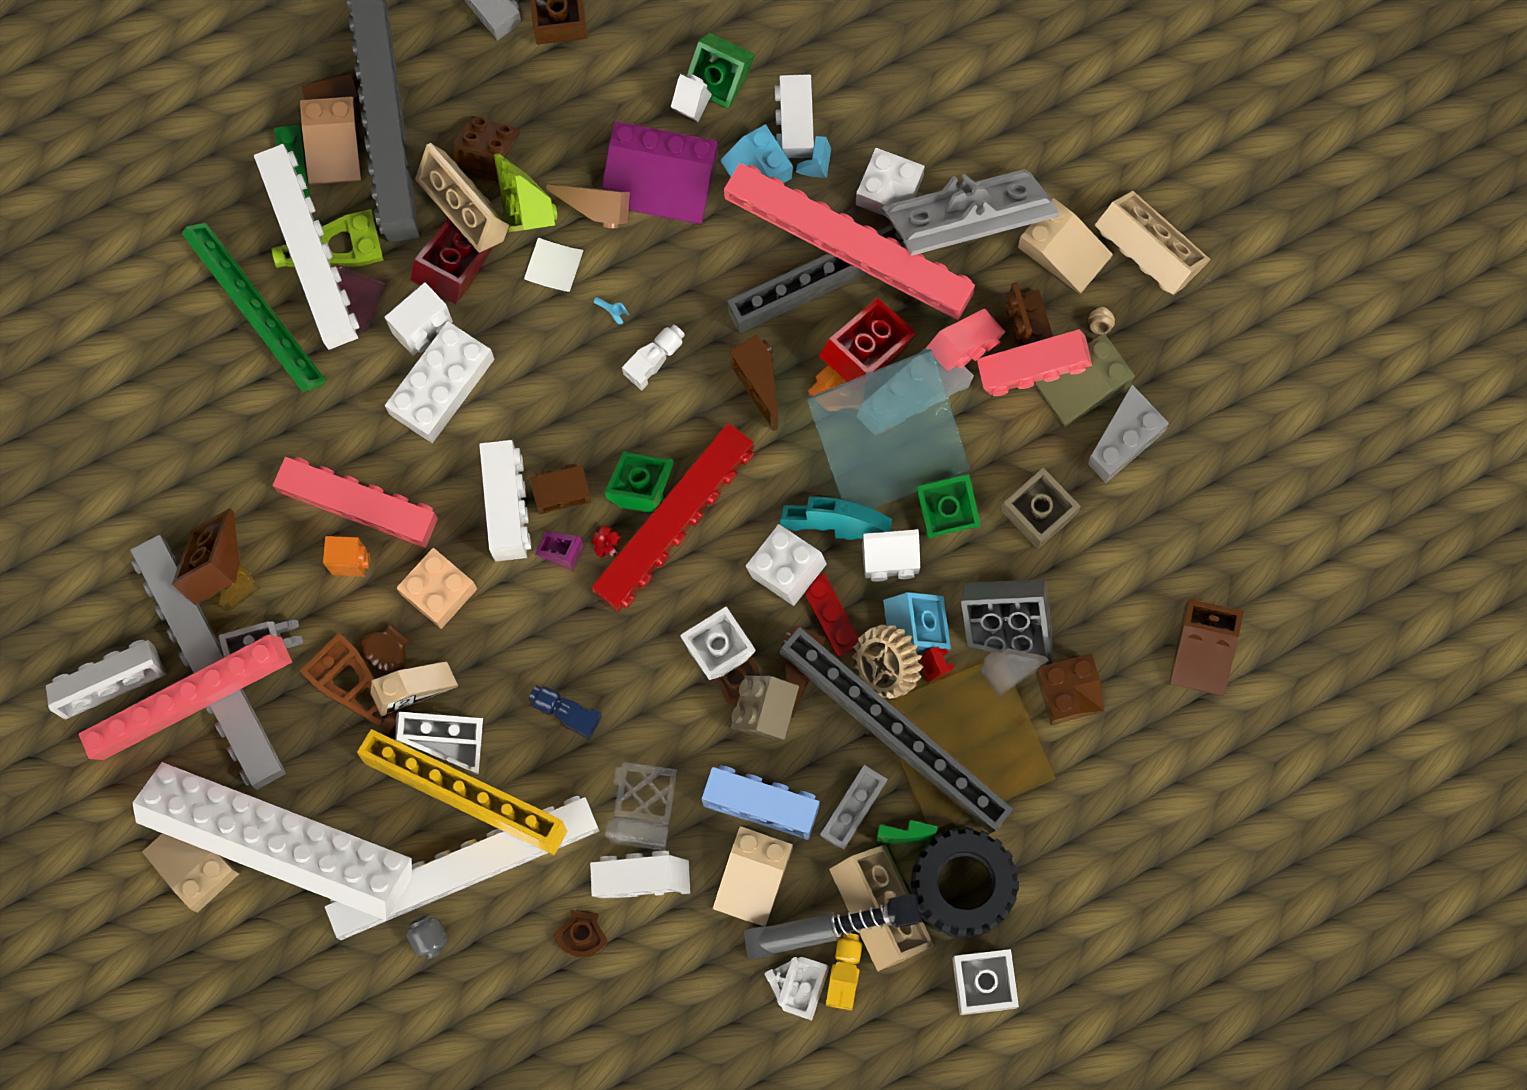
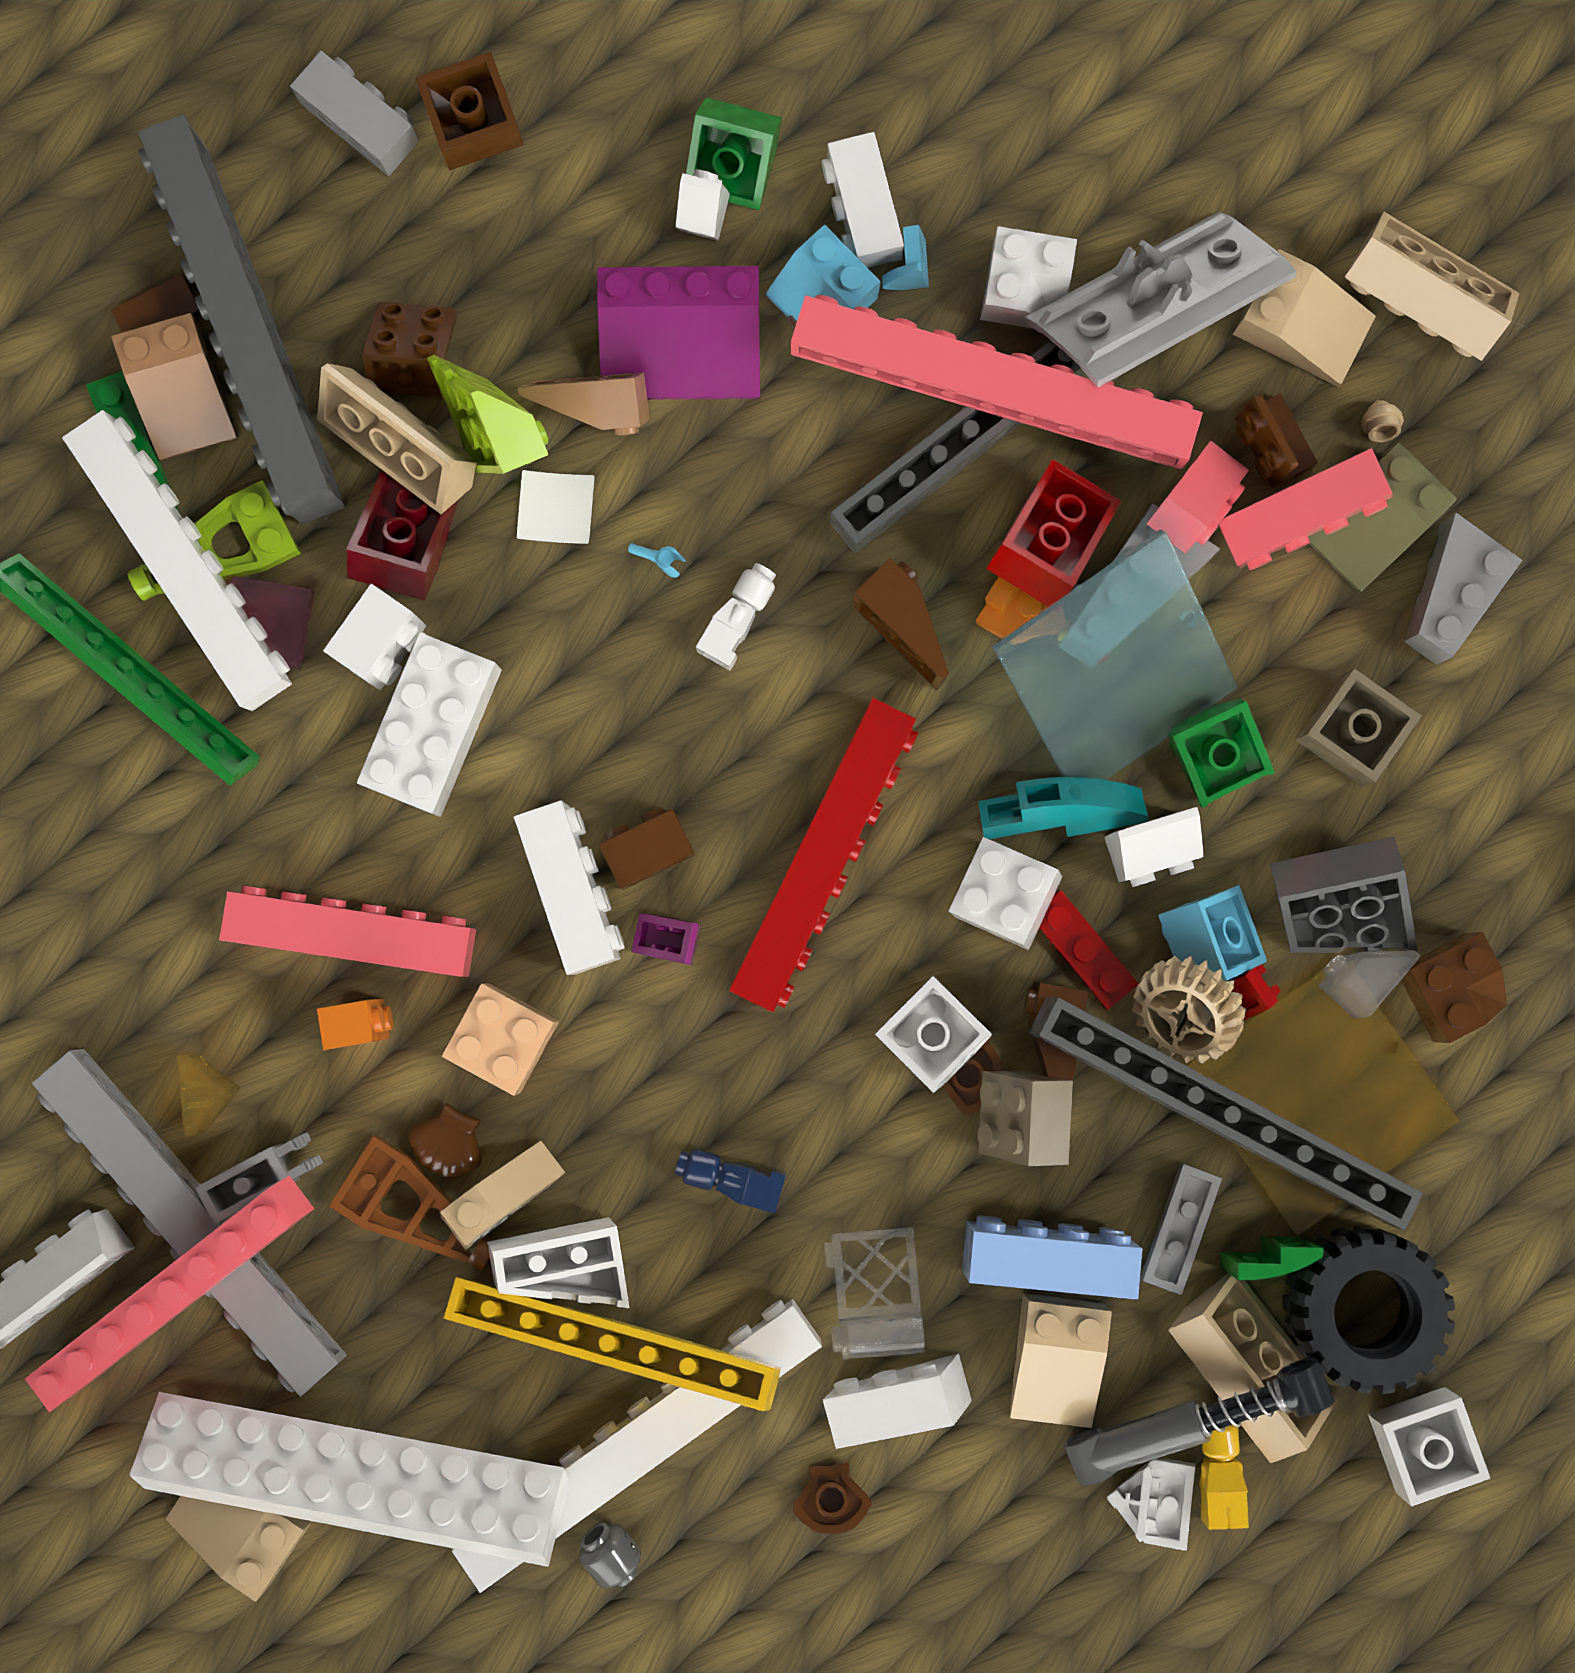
camera: 15 degrees left, 10 degrees up
reddish brown slope [172,508,240,605] -> none
red plant [591,525,621,558] -> none
green slope [604,451,674,512] -> none

